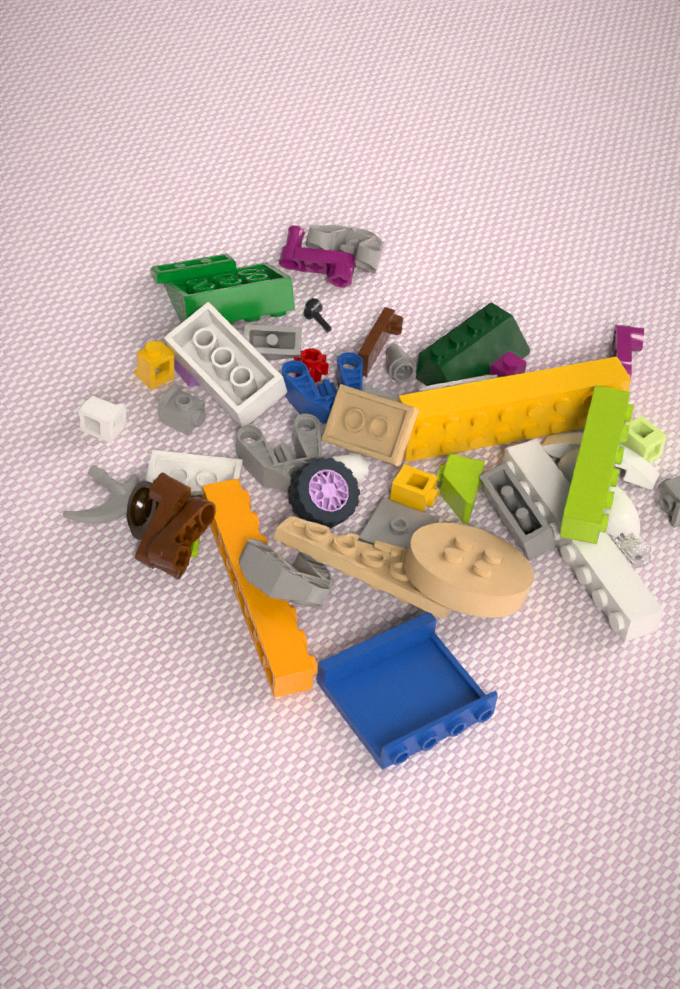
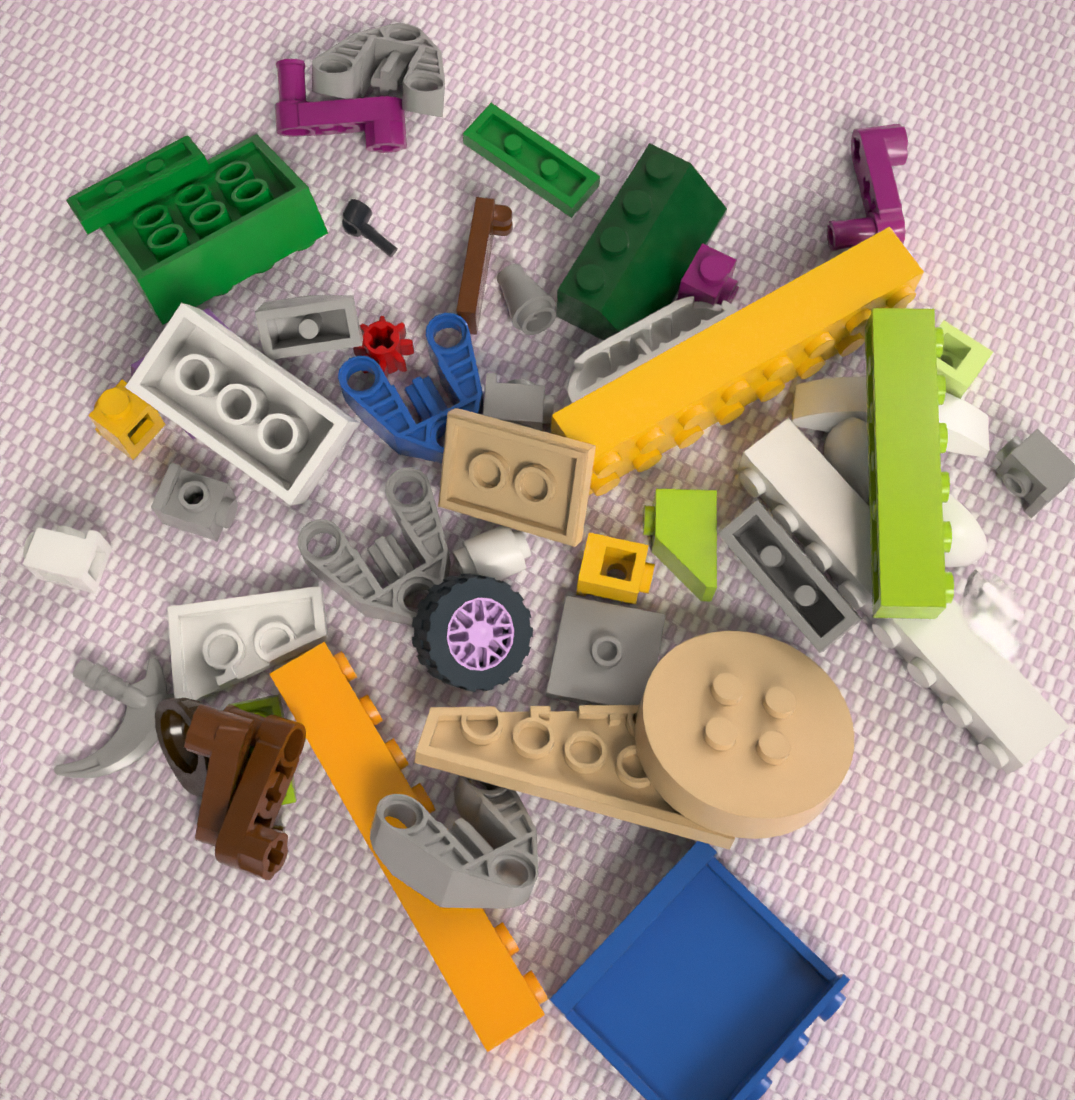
camera: 10 degrees left, 25 degrees up
none -> green plate [463,102,600,218]

